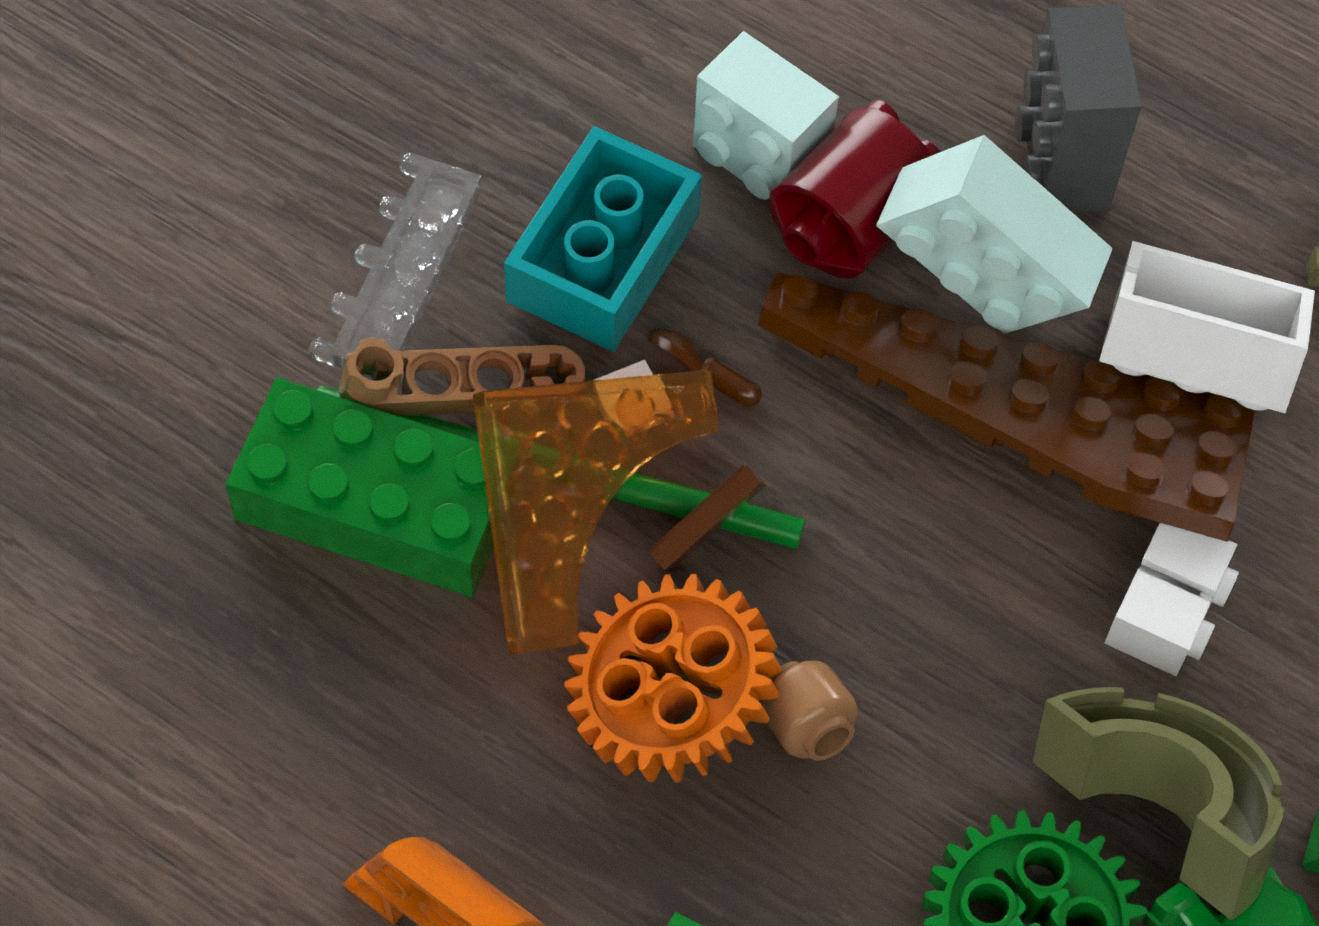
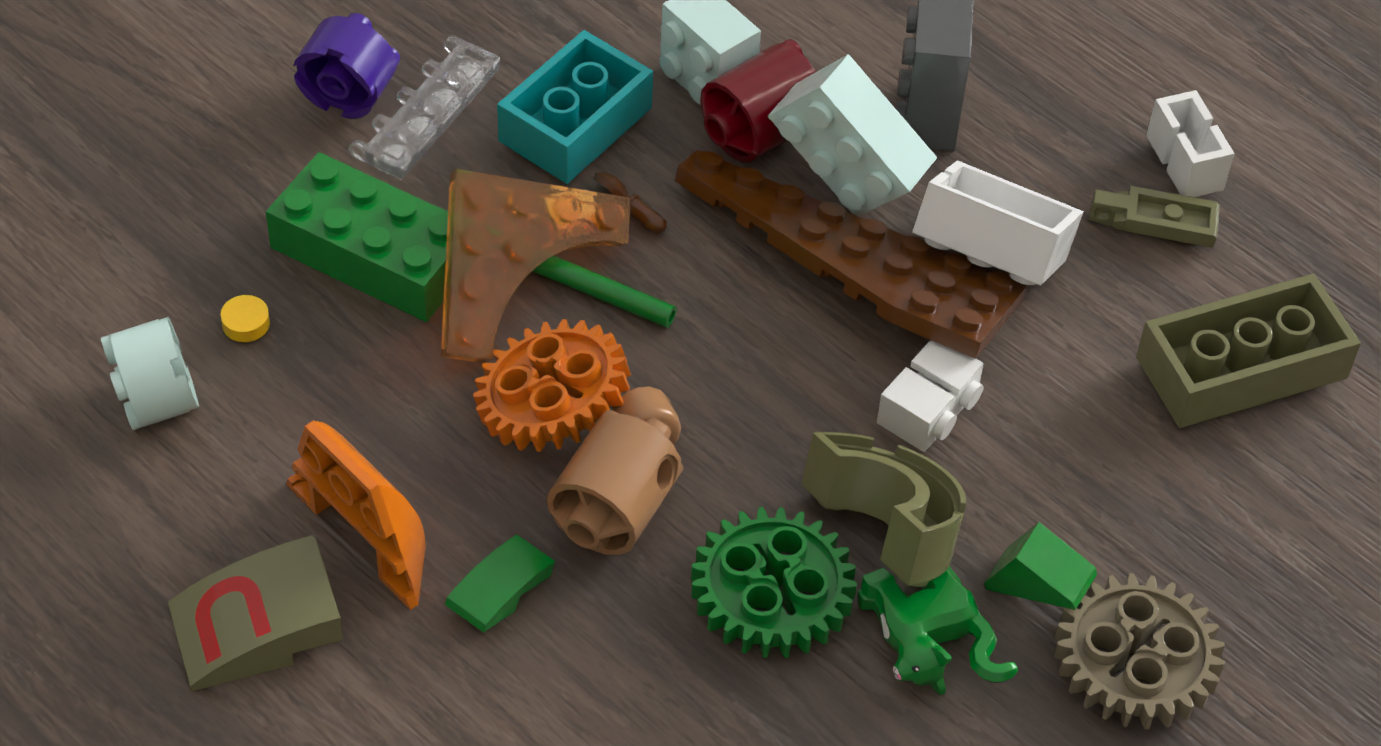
camera: 10 degrees right, 10 degrees down
medium nougat beam [339,338,585,416] -> none
reddish brown tile [649,465,766,572] -> none
none -> light aqua brick [101,317,199,430]
none -> yellow tile [220,295,270,342]
none -> dark purple brick [293,13,401,119]
none -> medium nougat cylinder [546,410,683,555]

